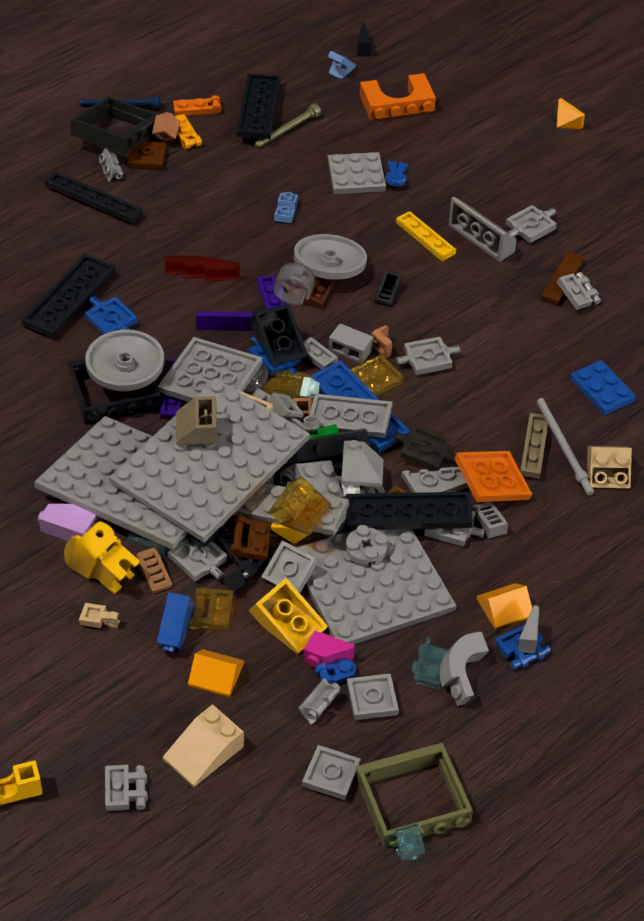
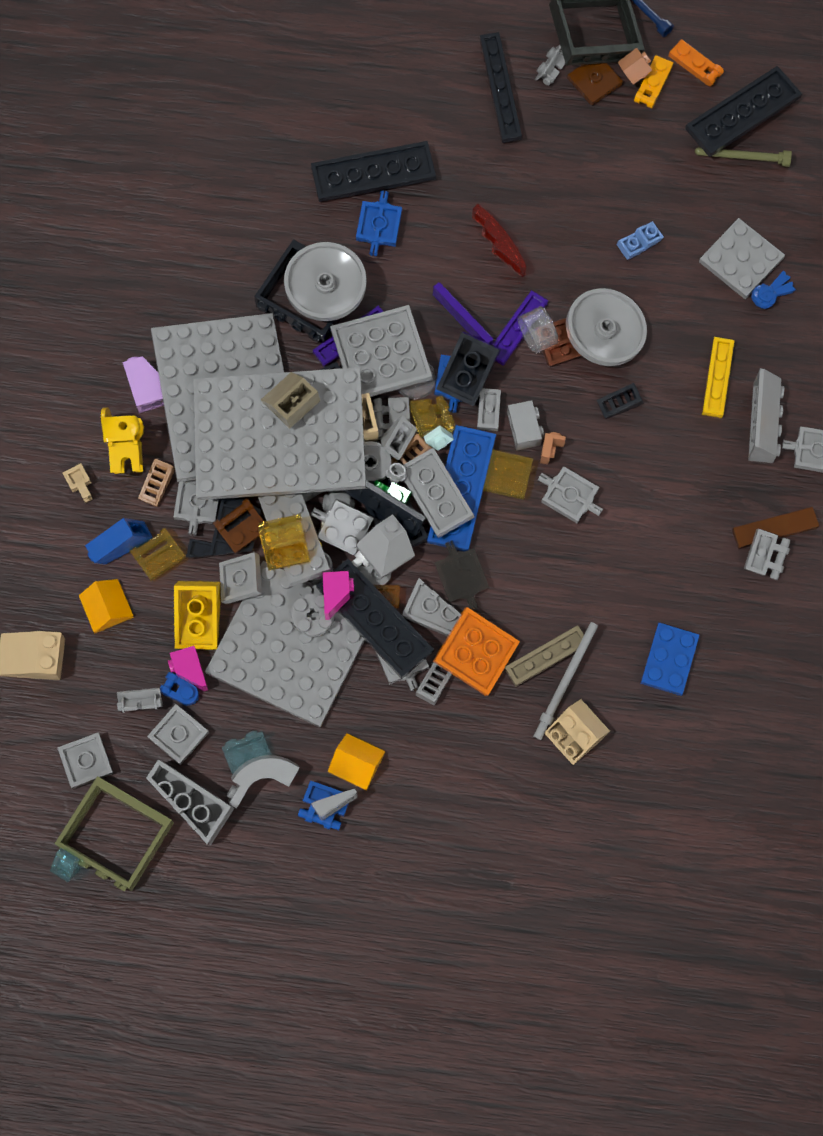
camera: 50 degrees right, 25 degrees up
none -> light grey wedge [146,760,234,845]
none -> dark pink slope [323,571,354,620]

